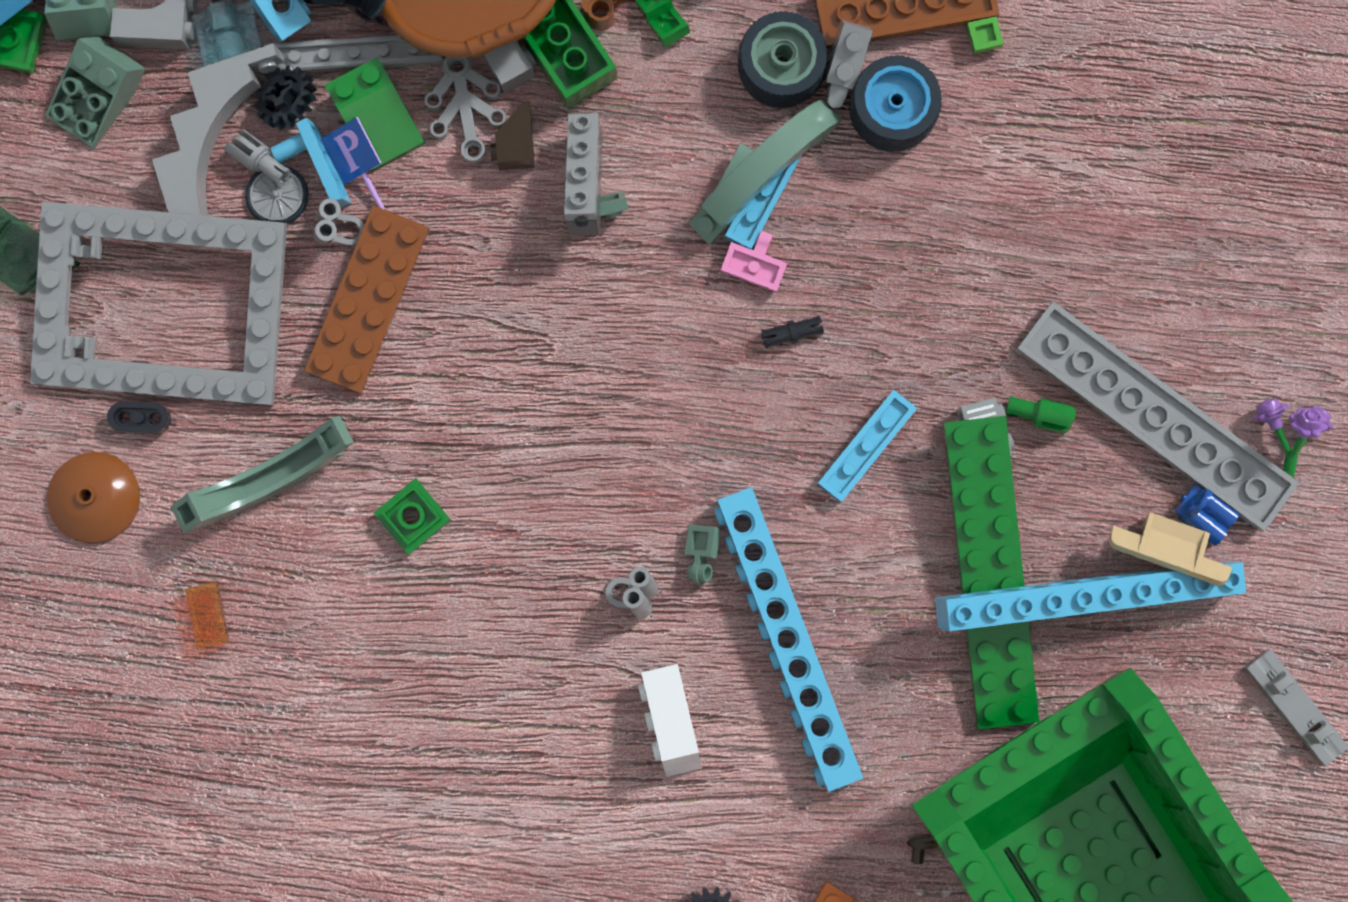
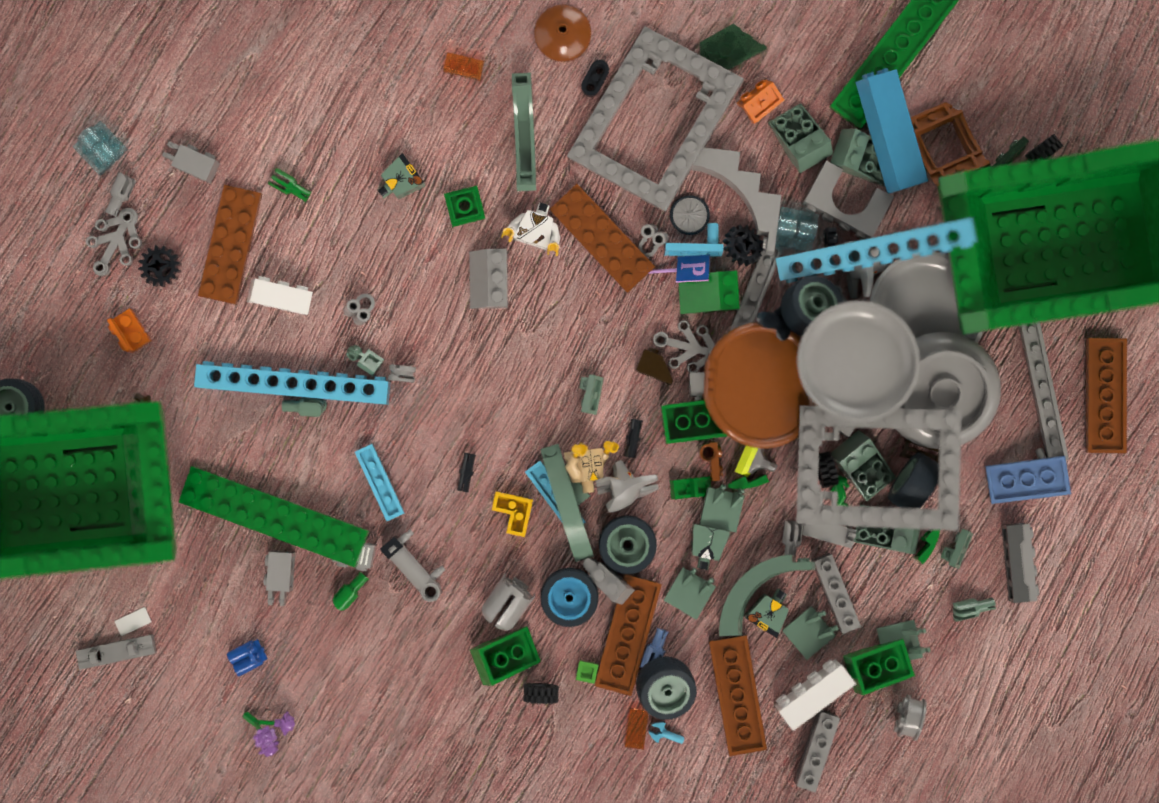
camera: 115 degrees right, 5 degrees up
light grey arm [224,129,291,186] -> none
light grey piece [564,113,603,235] -> none
bright pink plate [720,231,787,293] -> none
medium azure brick [935,561,1246,631] -> none
light grey plate [1016,301,1300,532] -> none
tan plate [1109,512,1233,586] -> none
none -> white sticker [115,607,152,636]
none -> dark orange plate [198,185,263,305]
none -> light grey hinge [263,550,295,606]
none -> green arm [267,167,312,202]
none -> sand green arm [282,397,327,417]
none -> sand green torso [377,153,426,199]
none -> light grey piece [380,530,445,602]
none -> light grey wheel [388,364,416,383]
none -> light grey slope [469,249,508,309]
none -> green slope [469,626,541,686]
none -> light grey cylinder [482,574,536,630]
none -> yellow brick [492,491,533,537]
none -> white torso [501,202,560,256]
none -> black tyre [523,683,559,704]
none -> tan torso [564,441,619,493]
none -> light grey piece [596,460,659,512]
none -> black pin [624,419,643,458]
none -> orange bracket [737,80,784,124]

